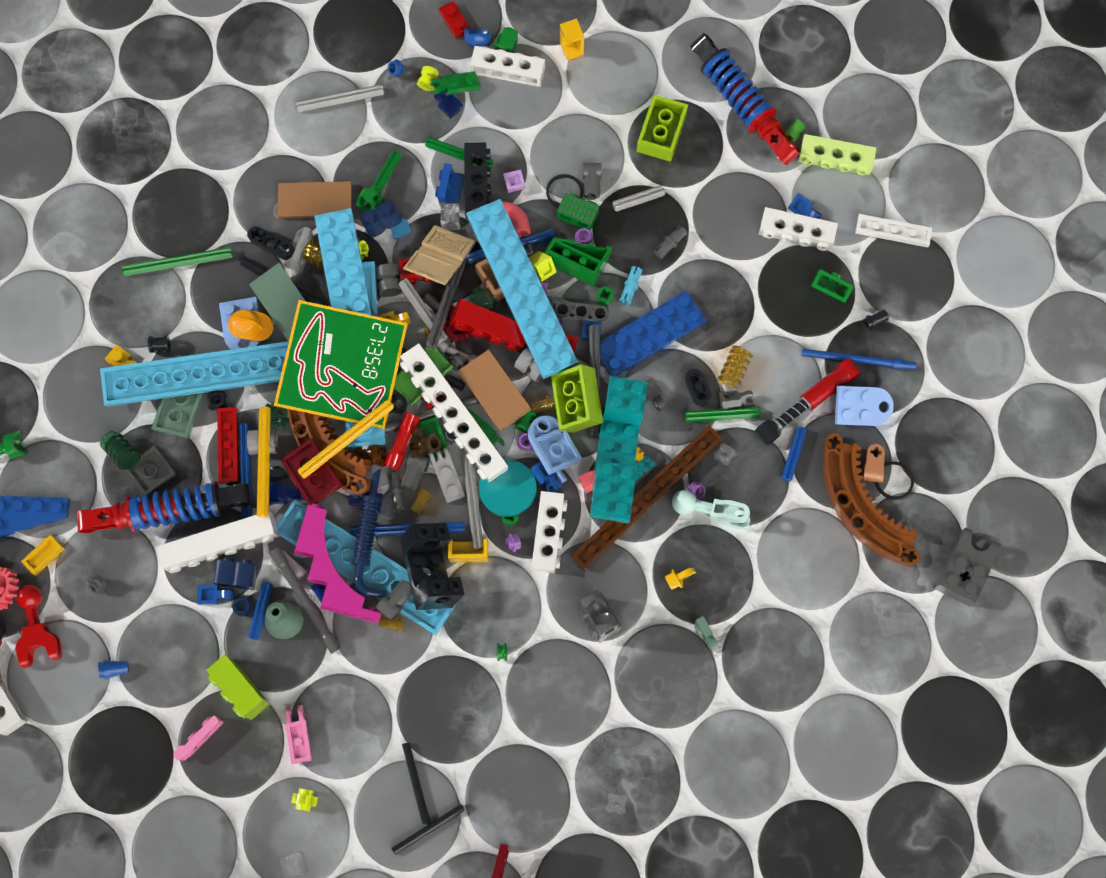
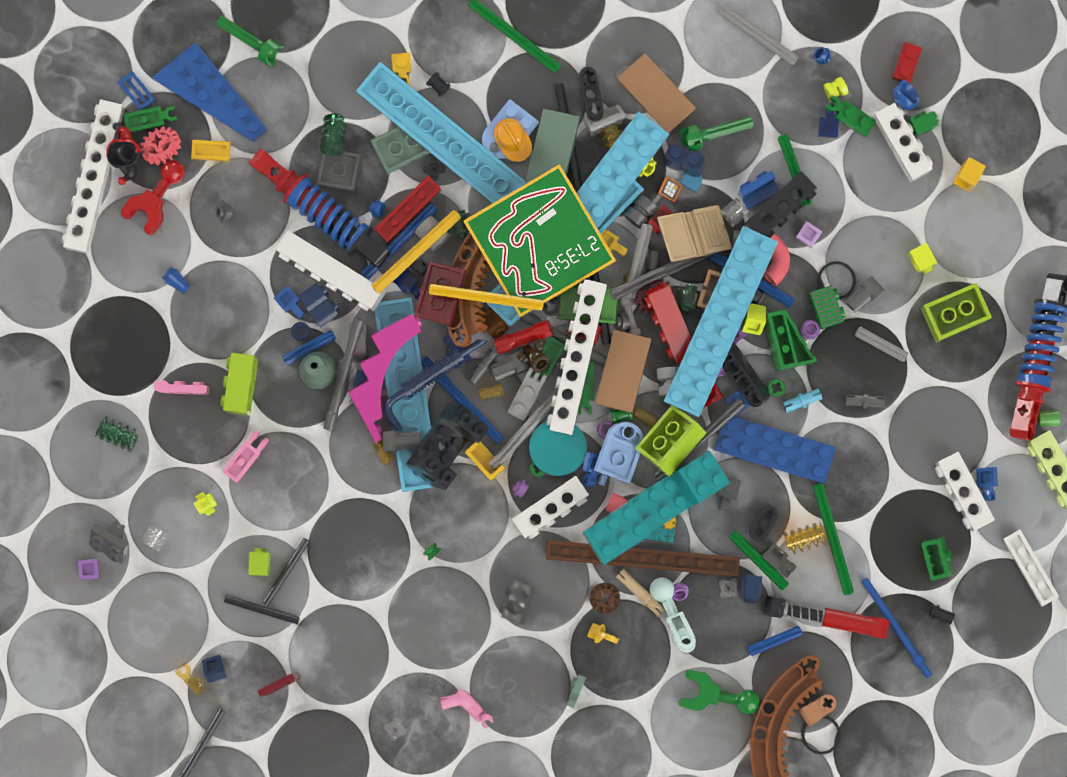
camera: 50 degrees right, 10 degrees up
light blue plate [835,386,893,426] -> none
none -> clear green piece [95,416,139,452]
none -> lime brick [248,548,271,576]
none -> blue plate [369,199,385,217]
none -> bright pink arm [440,690,493,728]
none -> reddish brown gear [589,583,620,614]
none -> tan pin [616,569,665,617]
none -> slope [658,176,683,203]
none -> green piece [678,670,760,714]
none -> dark blue brick [740,575,762,604]
none -> green axle [813,483,854,595]
none -> neon yellow brick [907,243,937,275]

